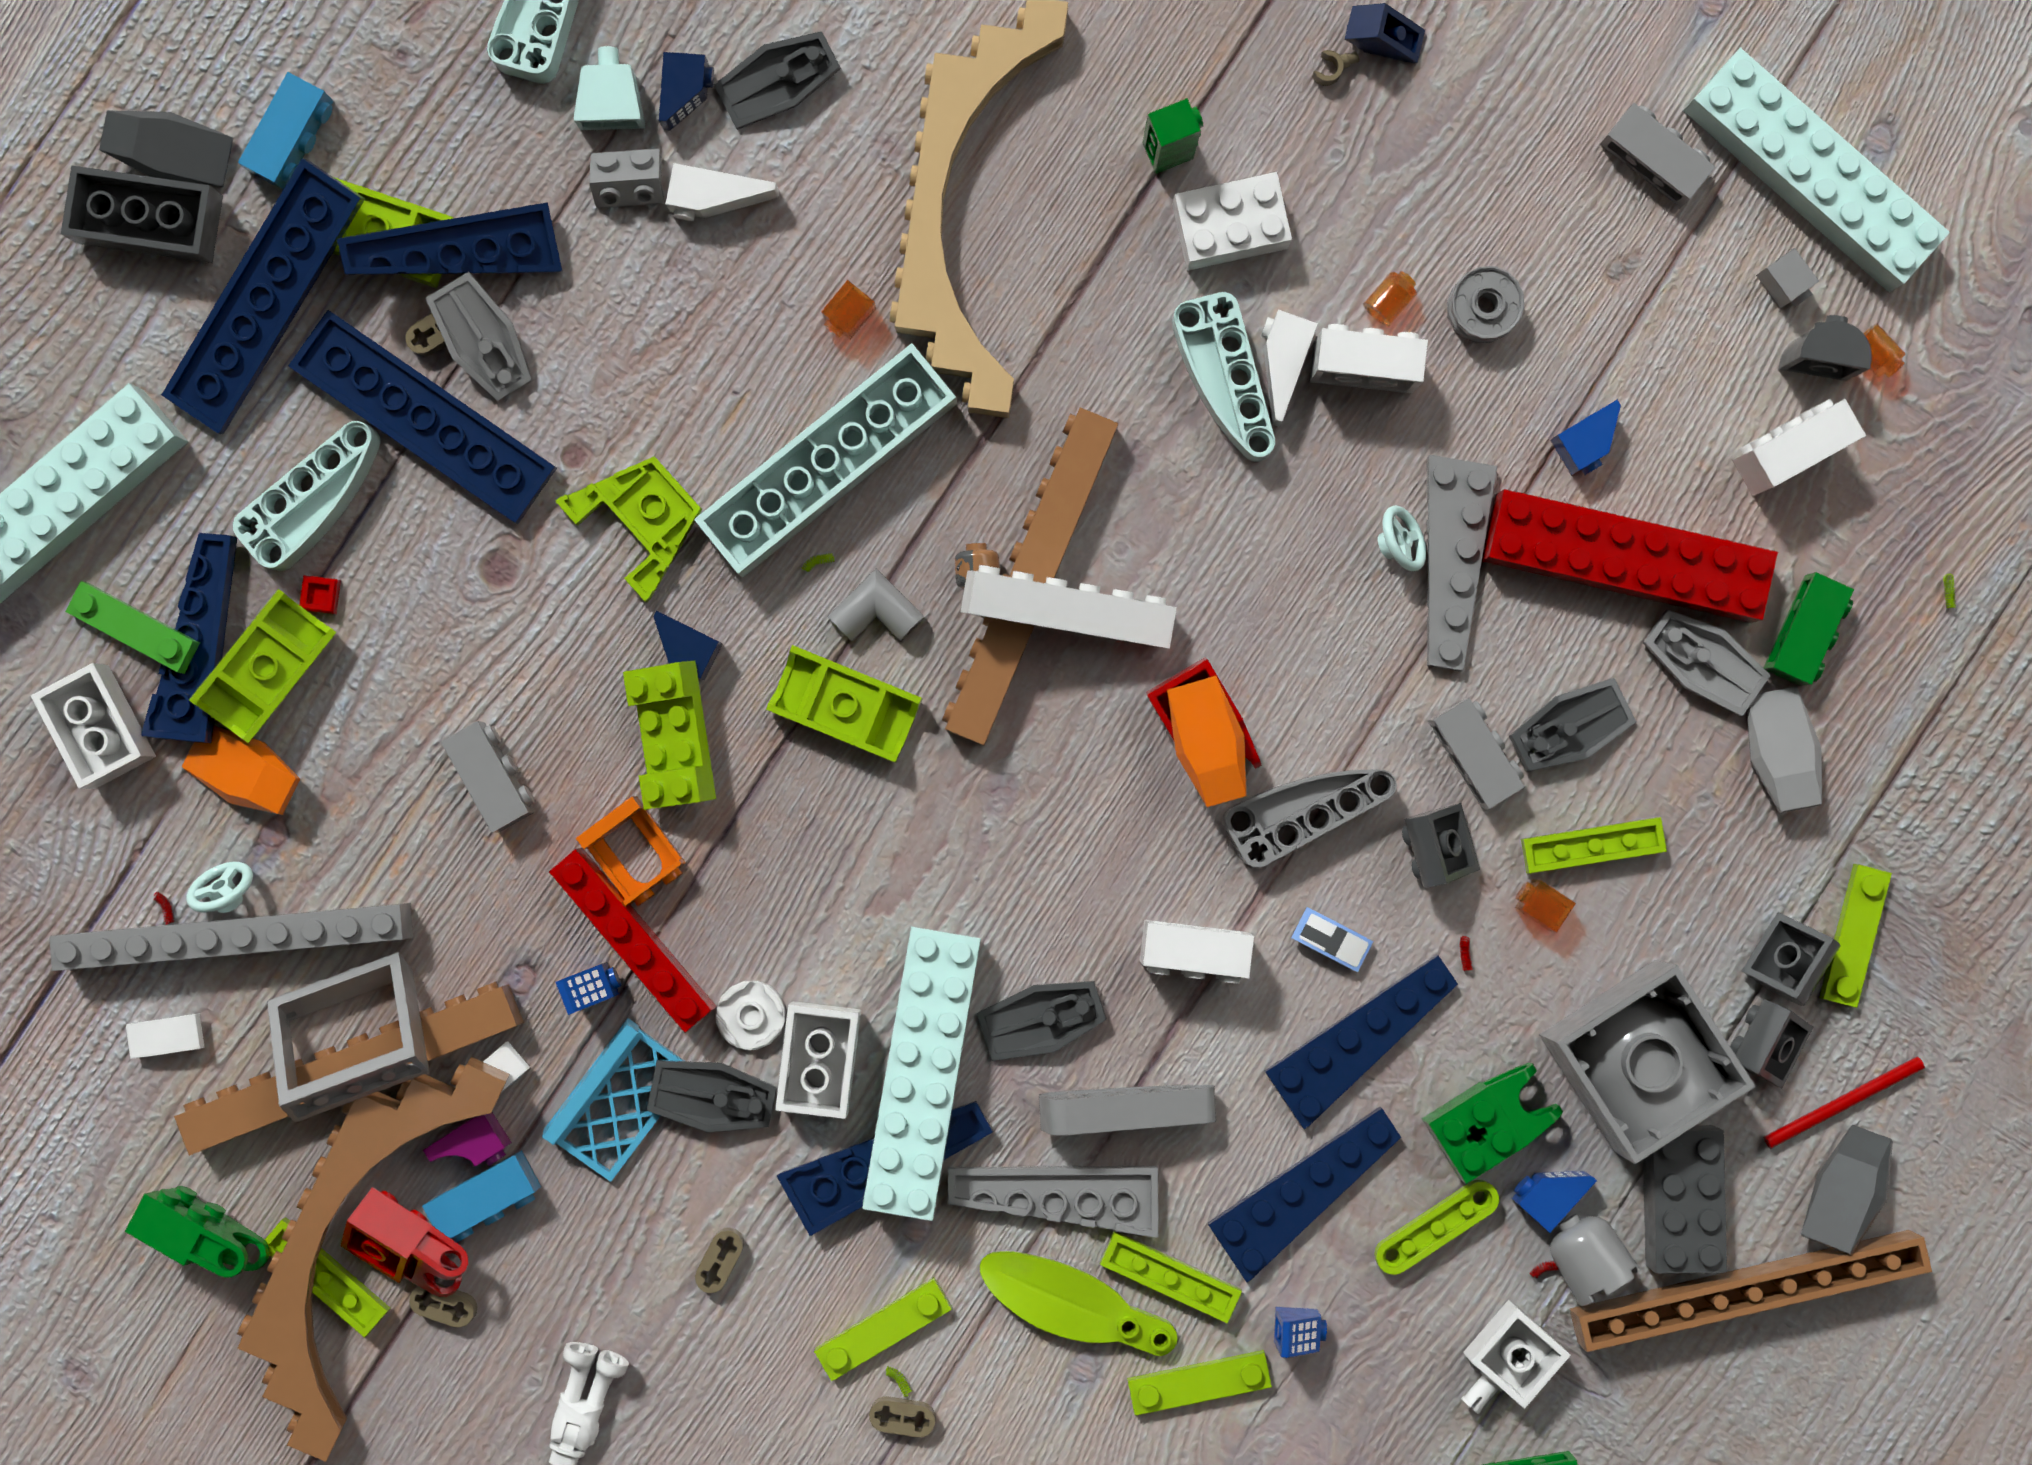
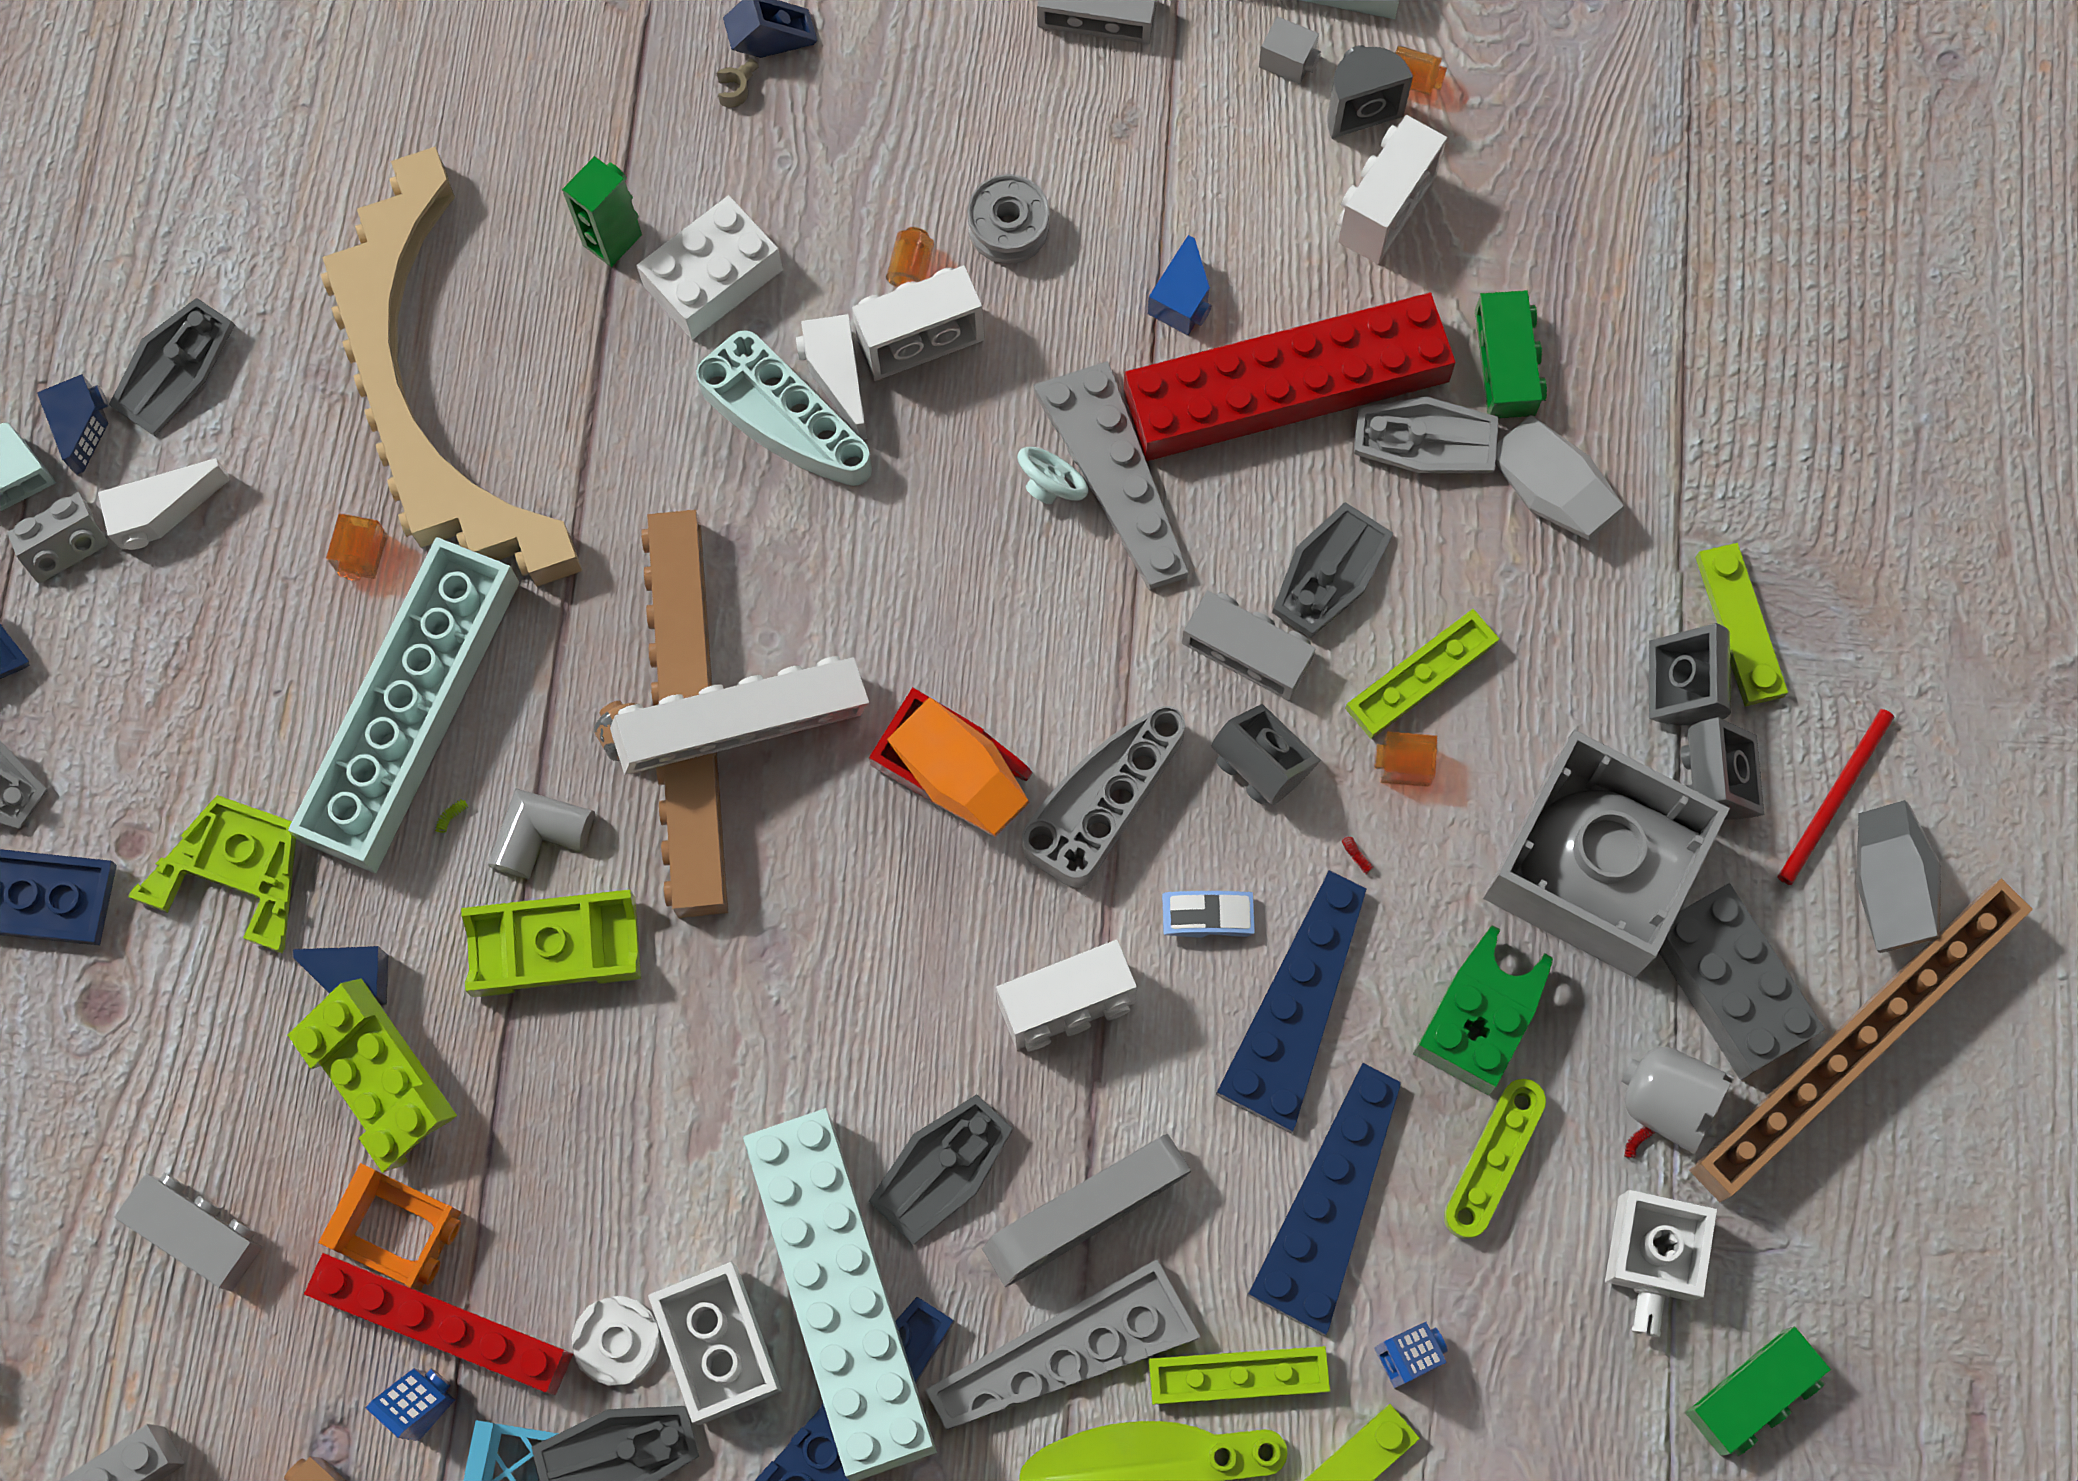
camera: 30 degrees left, 15 degrees down
blue slope [1512,1171,1597,1233] -> none
lime leg [1943,574,1957,608] -> none

